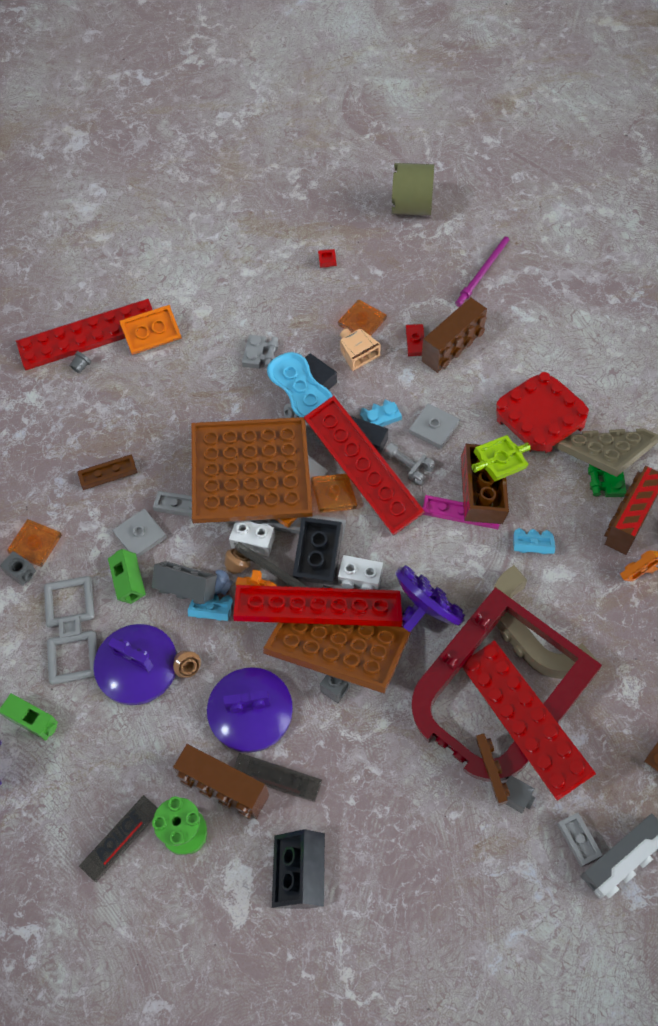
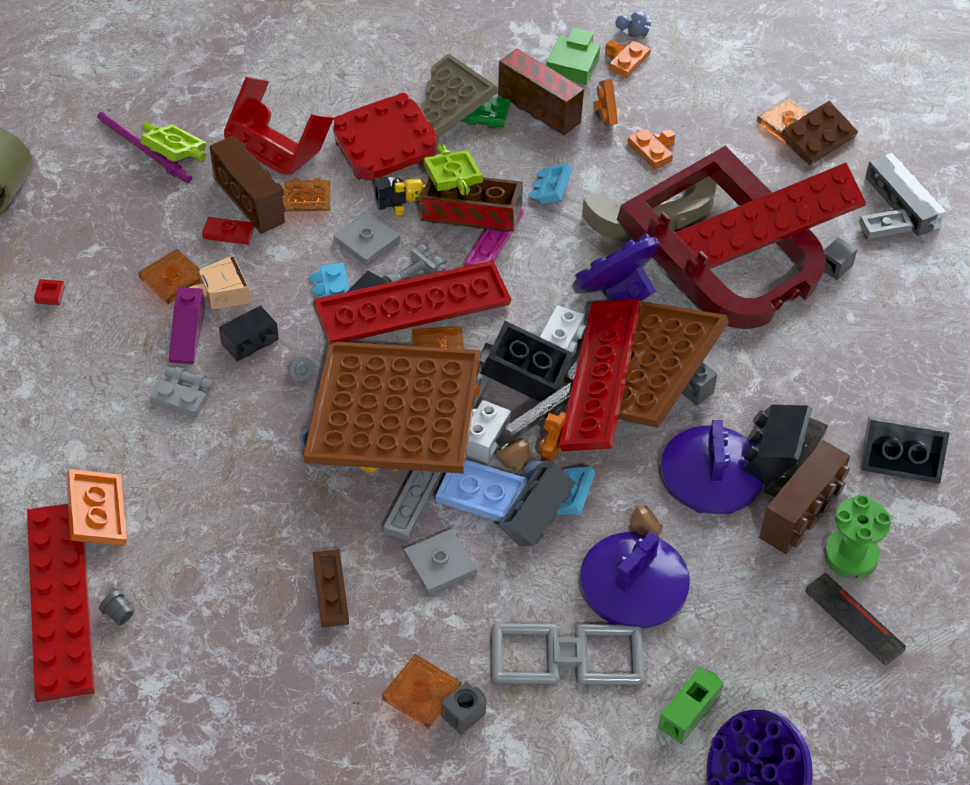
camera: 85 degrees left, 10 degrees down
bright green brick [108,549,146,604] -> none
medium azure plate [267,352,333,417] -> none
reddish brown plate [476,733,510,806] -> none
none -> lime plate [141,121,206,162]
none -> magenta slope [169,287,205,364]
none -> red windscreen [224,76,334,175]
none -> clear orange plate [283,178,331,212]
none -> piece [375,177,426,216]
none -> light blue plate [436,460,528,522]
none -> orange hinge [627,128,676,169]
none -> black slope [741,405,812,486]

